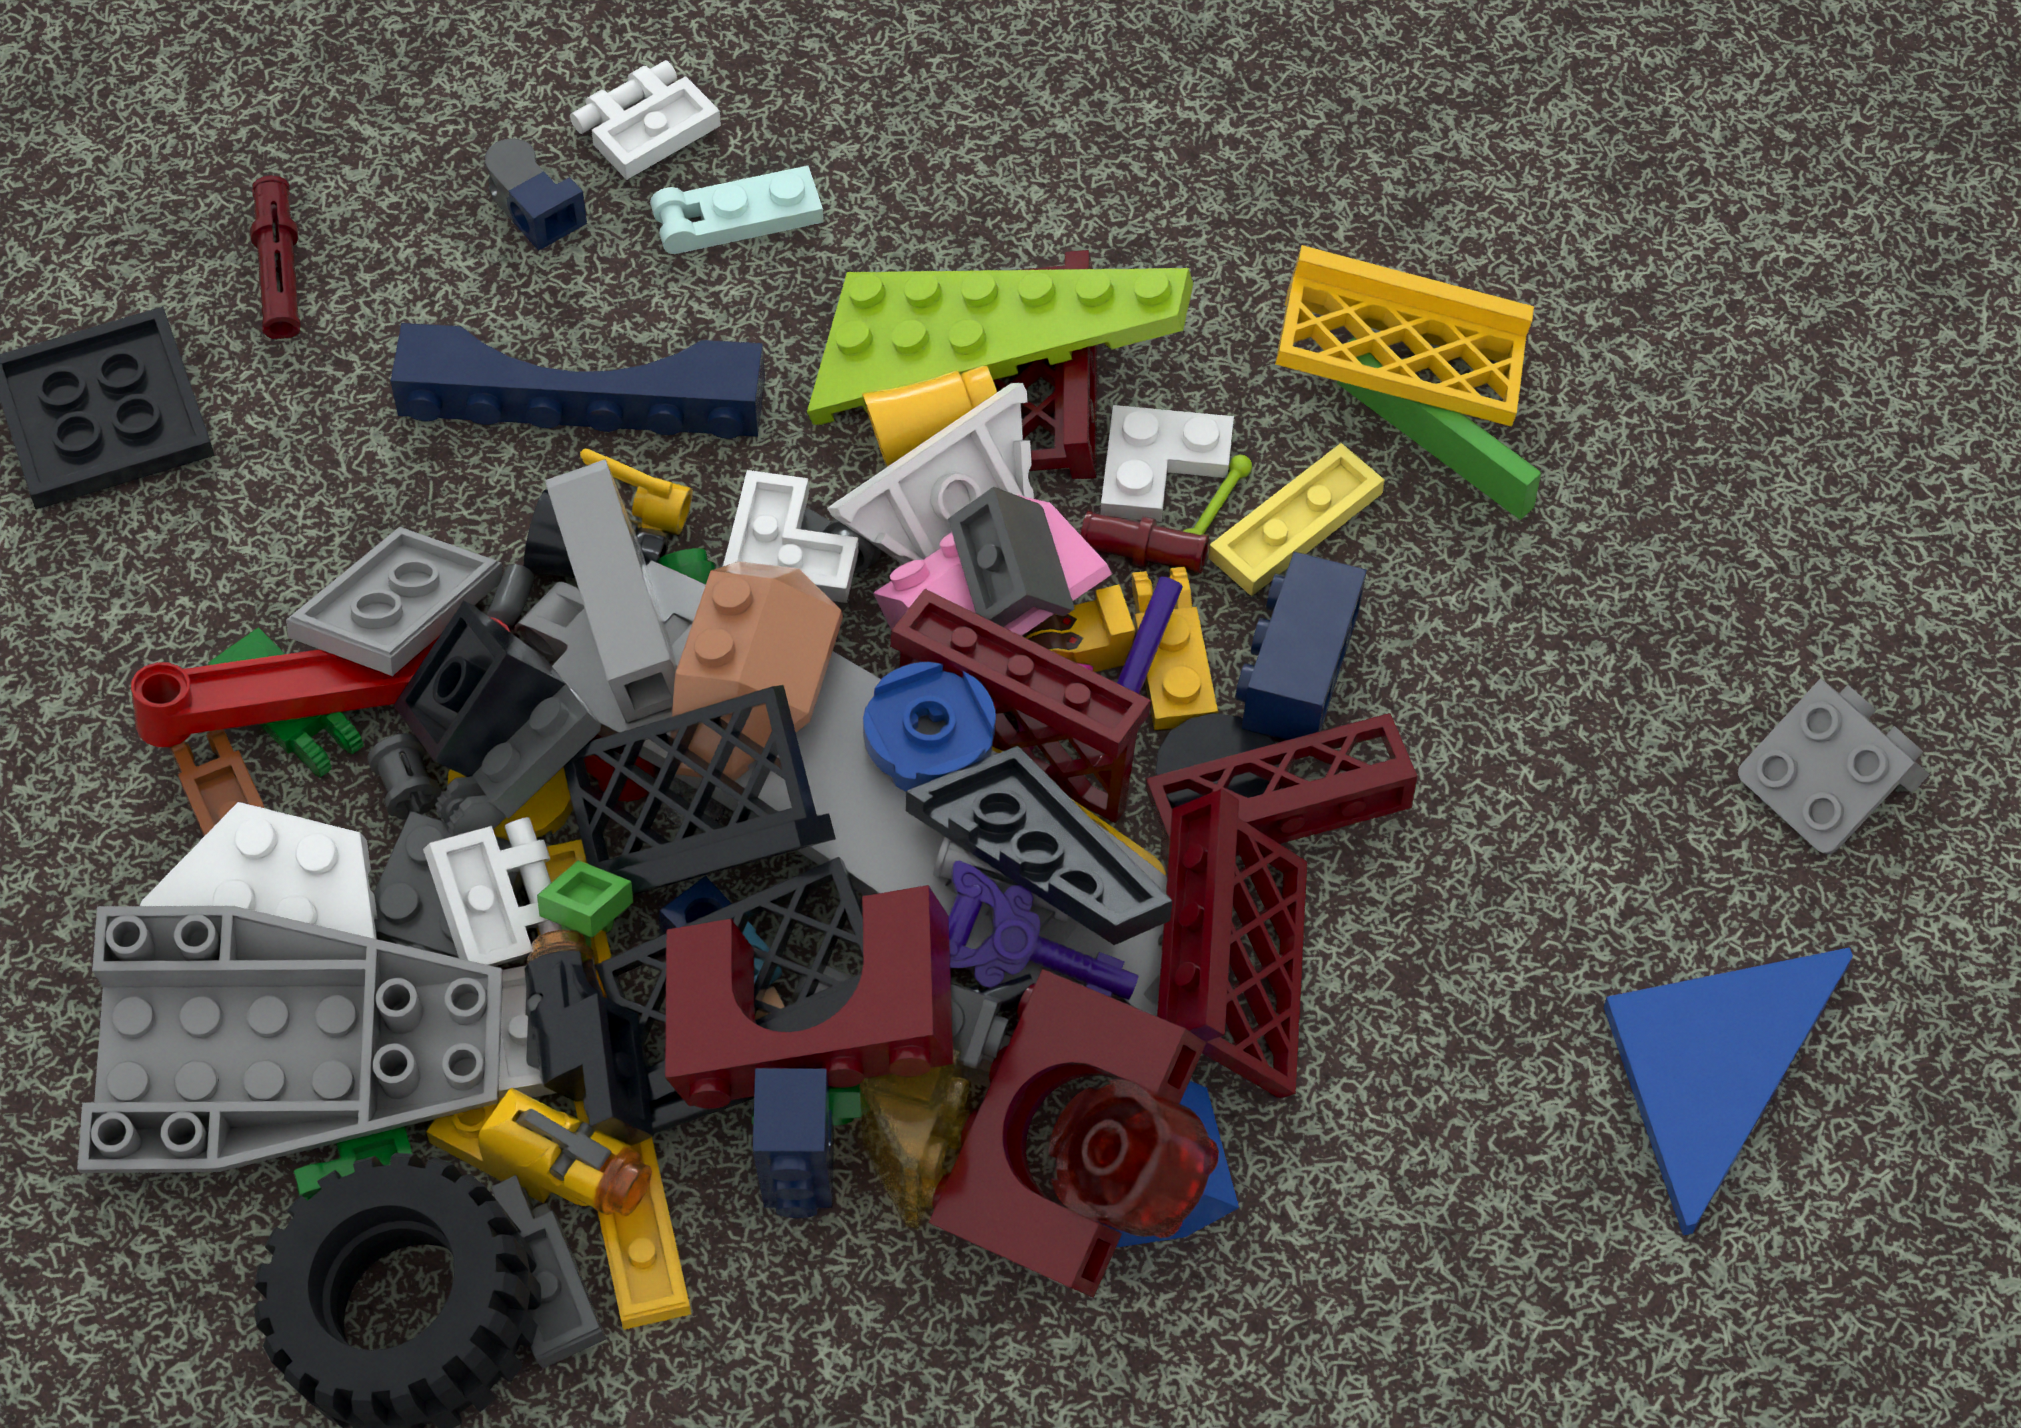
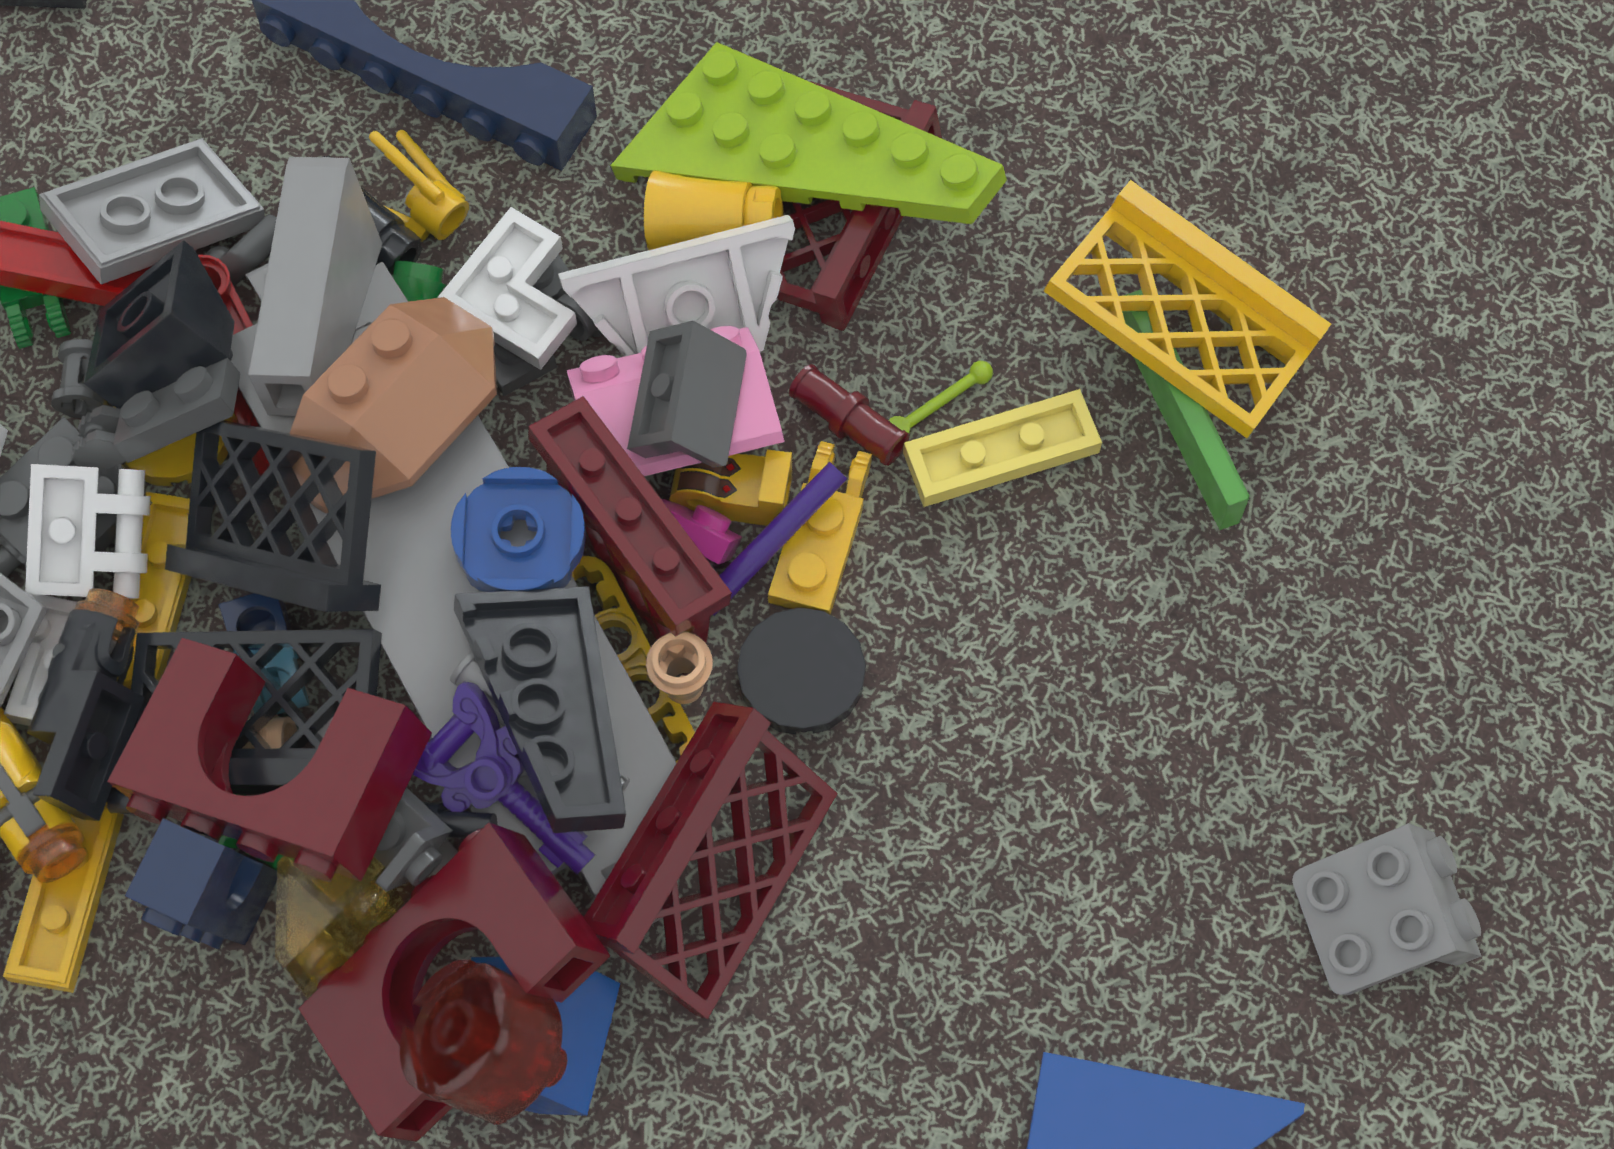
camera: 25 degrees right, 10 degrees up
bright green tile [537,860,633,951] -> none
white plate [1101,405,1234,522] -> none
dark red fence [1145,713,1418,871] -> none
dark blue brick [1235,552,1367,740] -> none
none -> light nougat cone [646,632,713,704]

